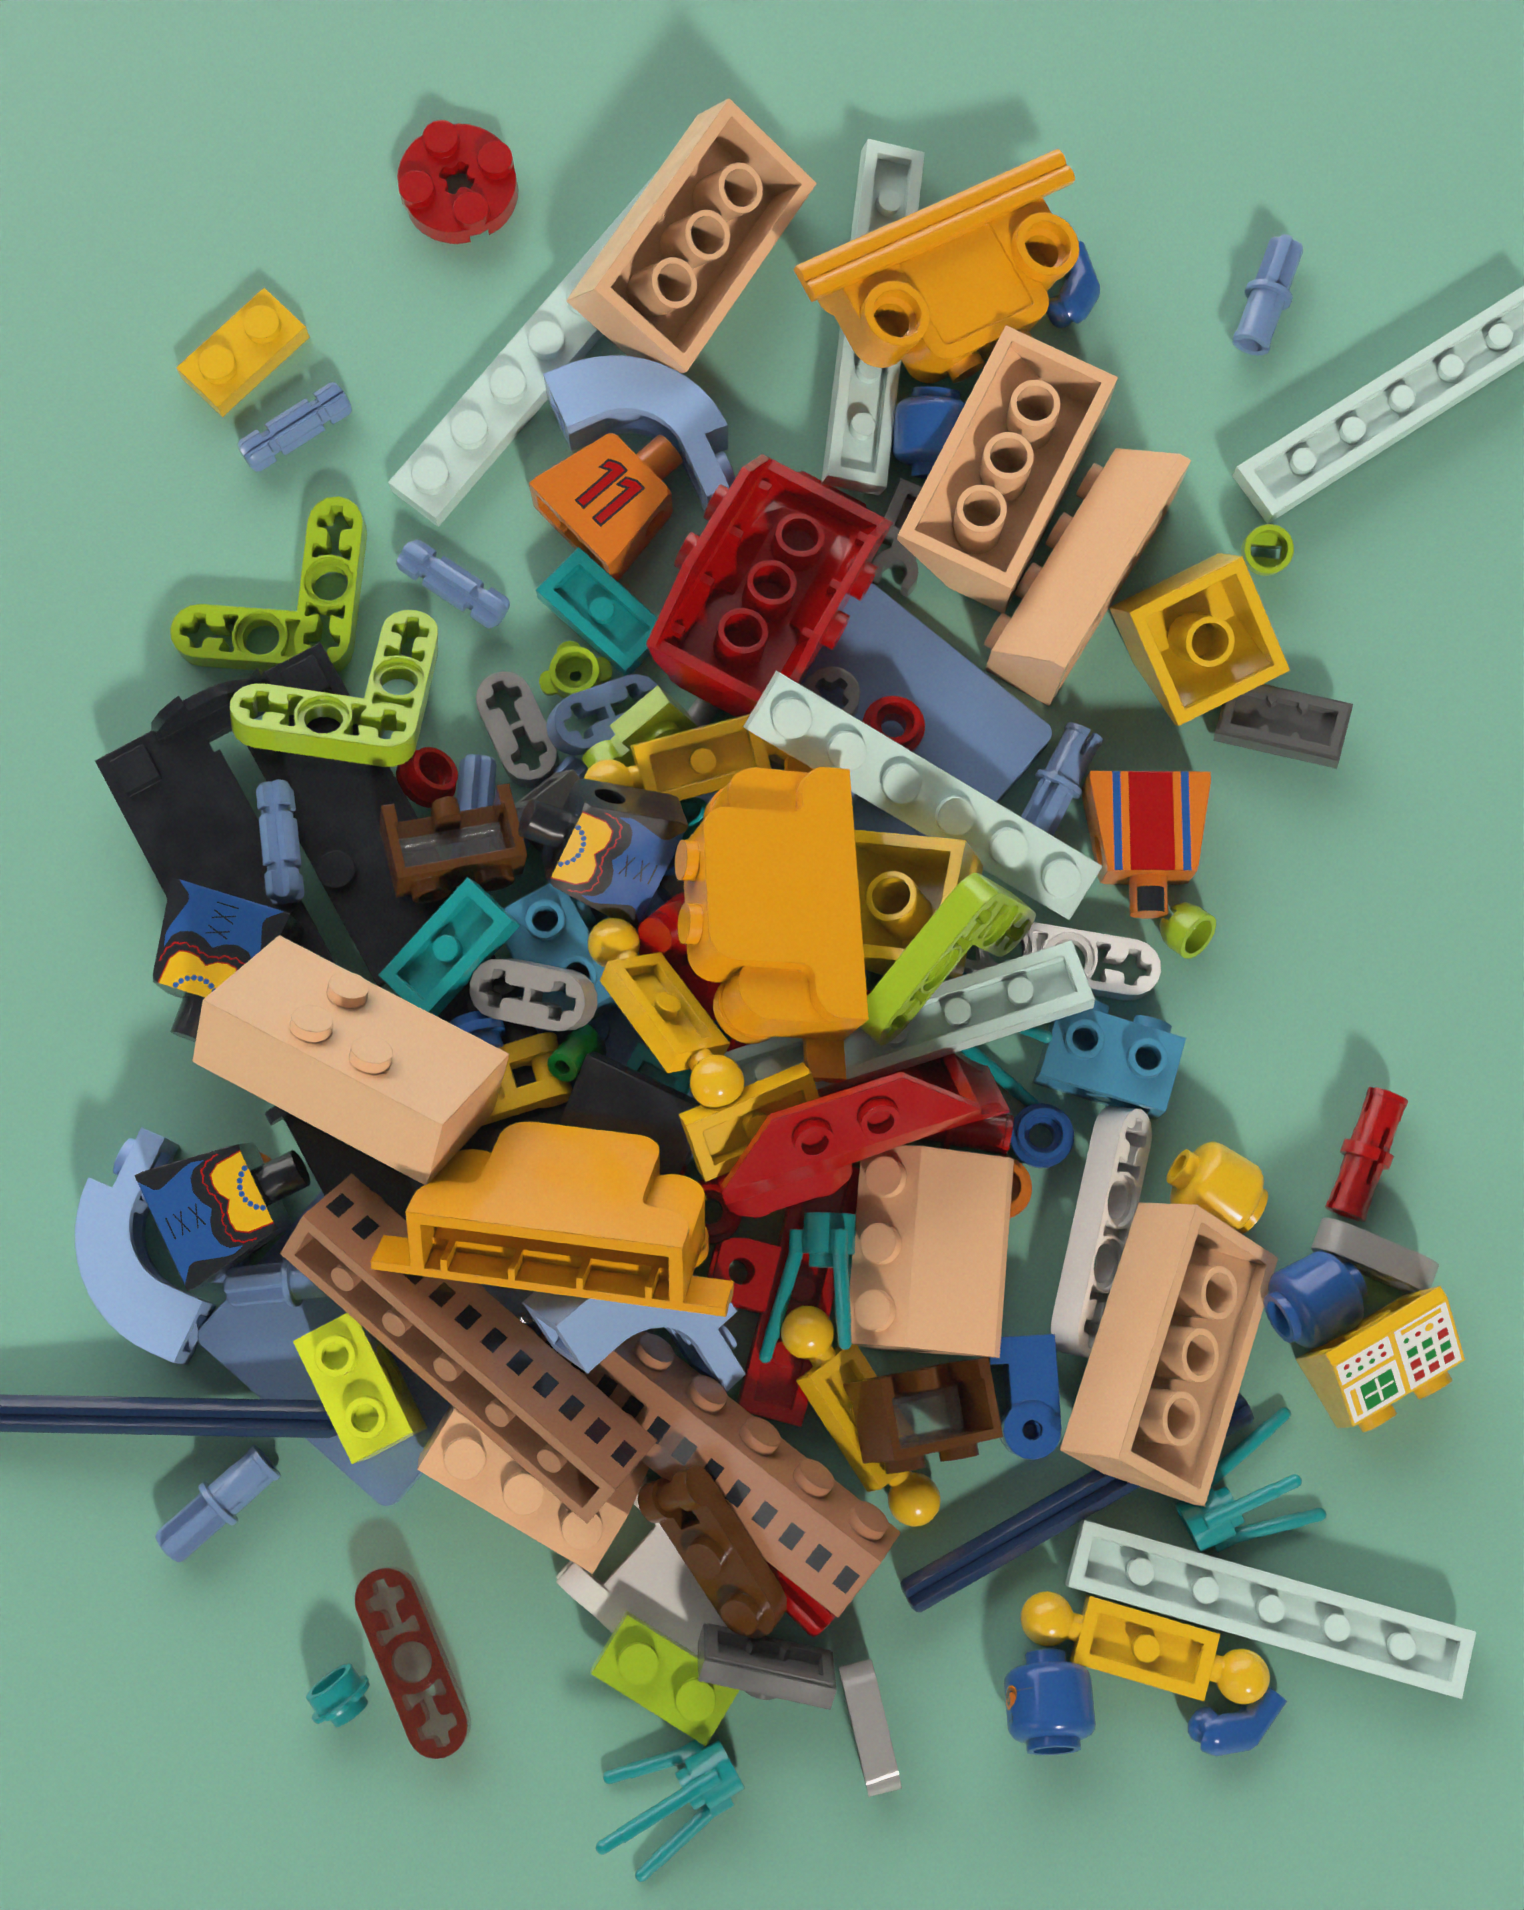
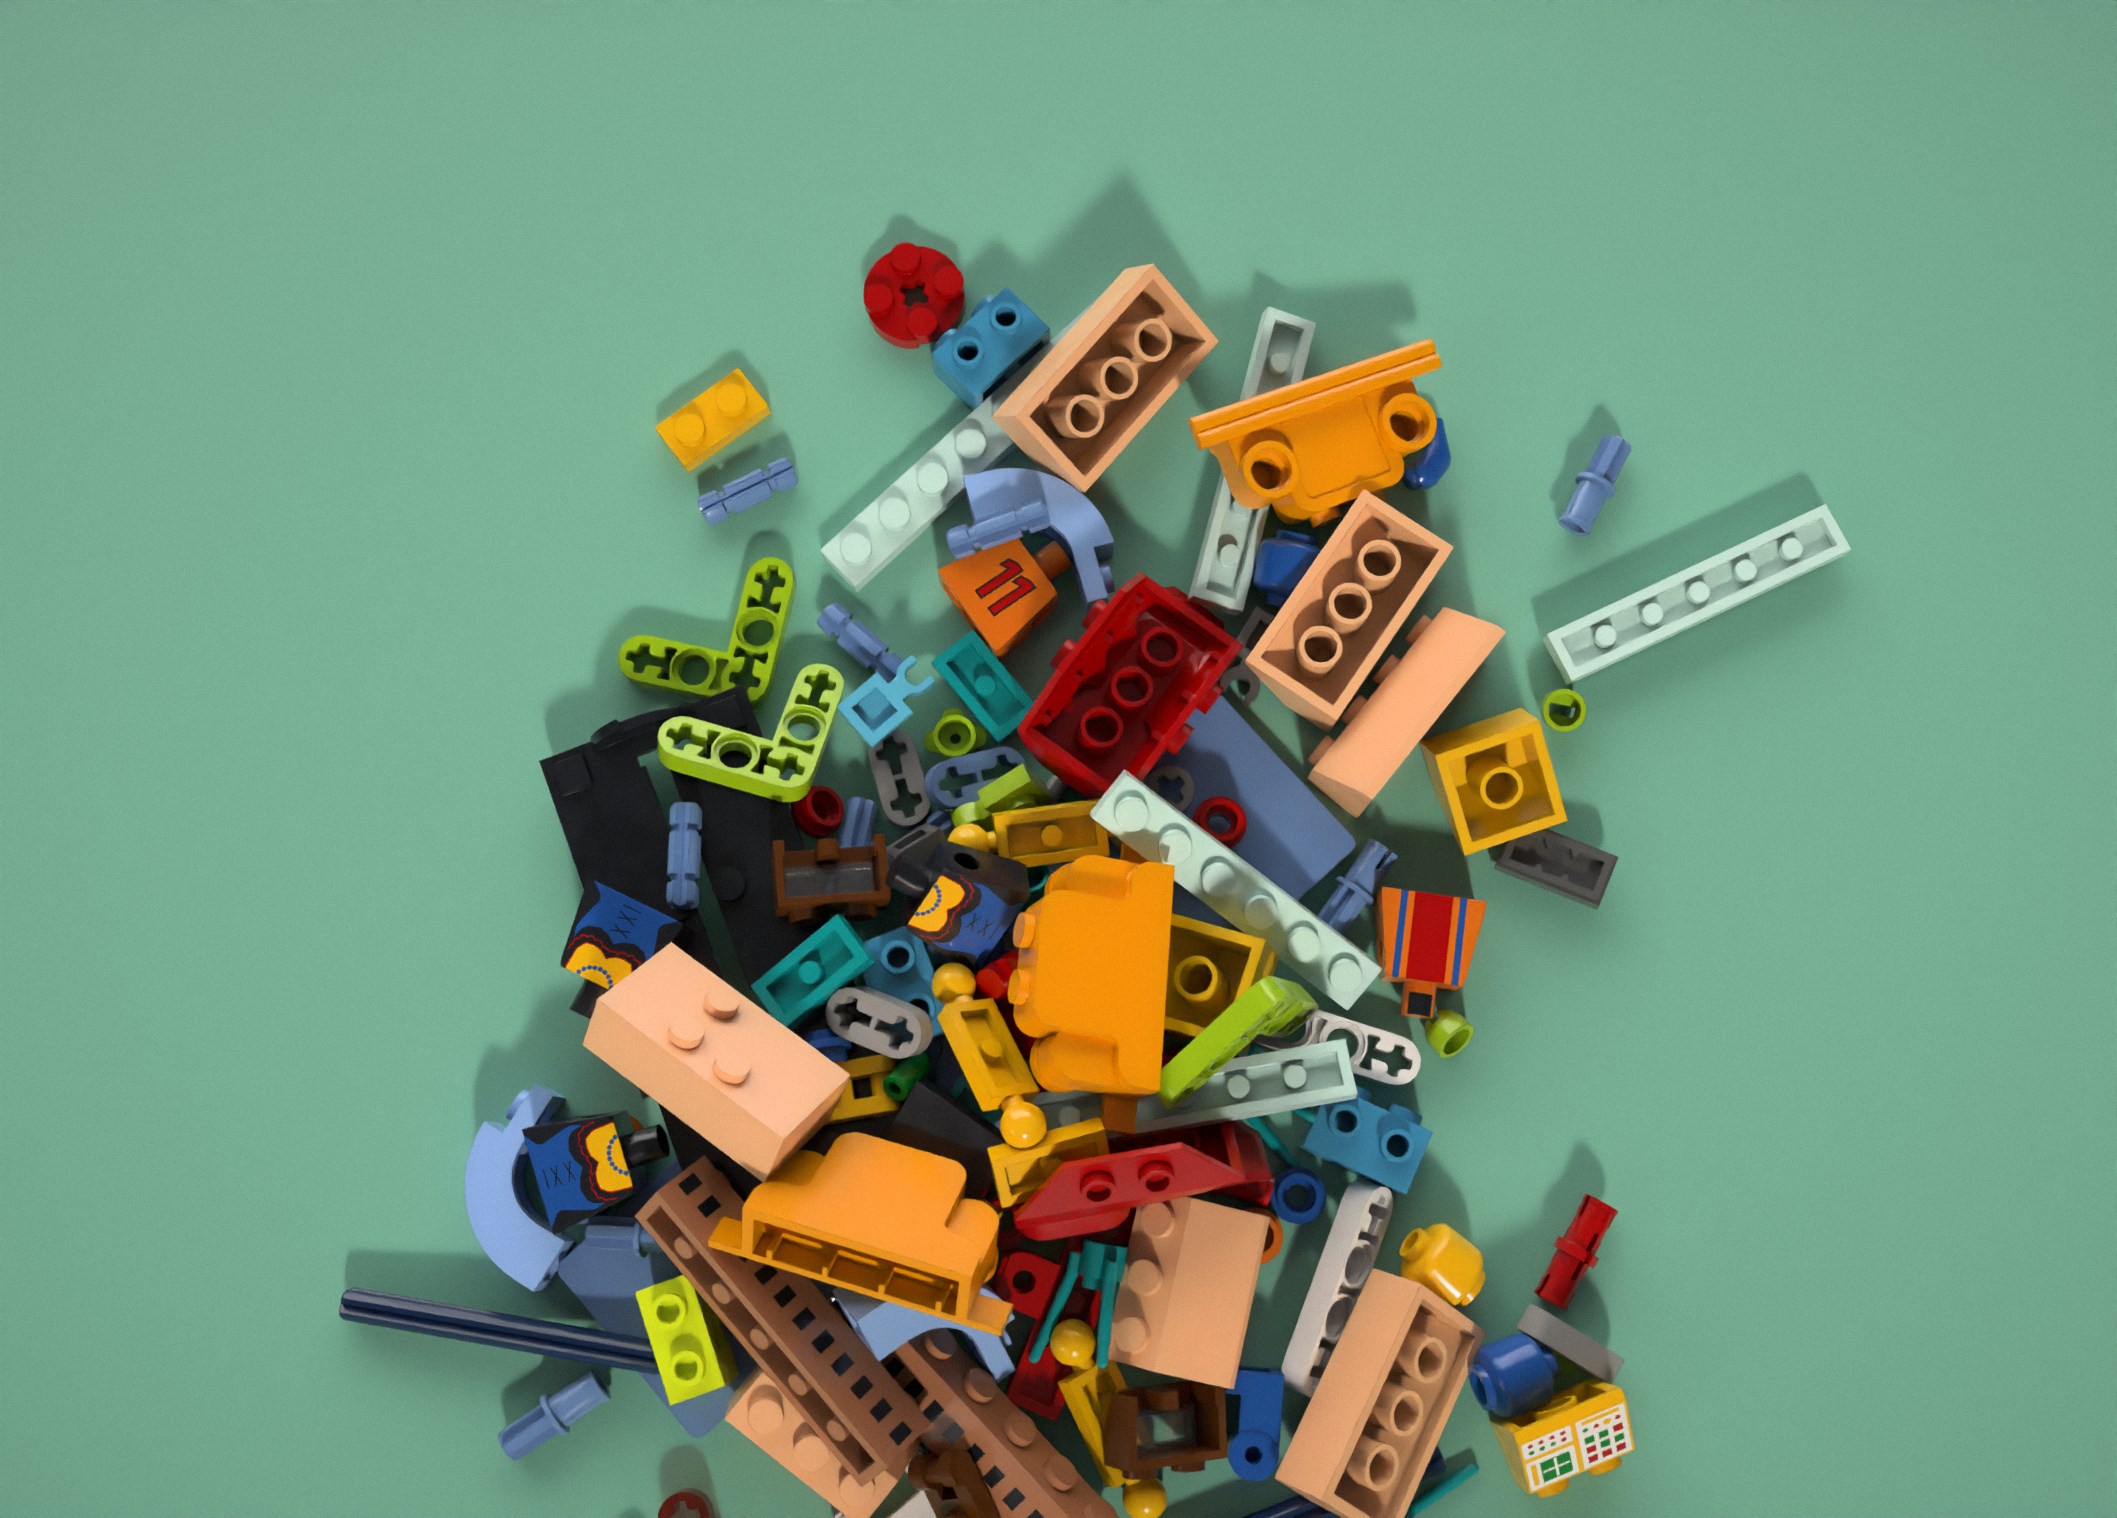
camera: 10 degrees right, 0 degrees up
none -> medium azure plate [836,655,935,750]
none -> dark azure brick [931,286,1050,411]
none -> medium blue axle [947,498,1050,559]

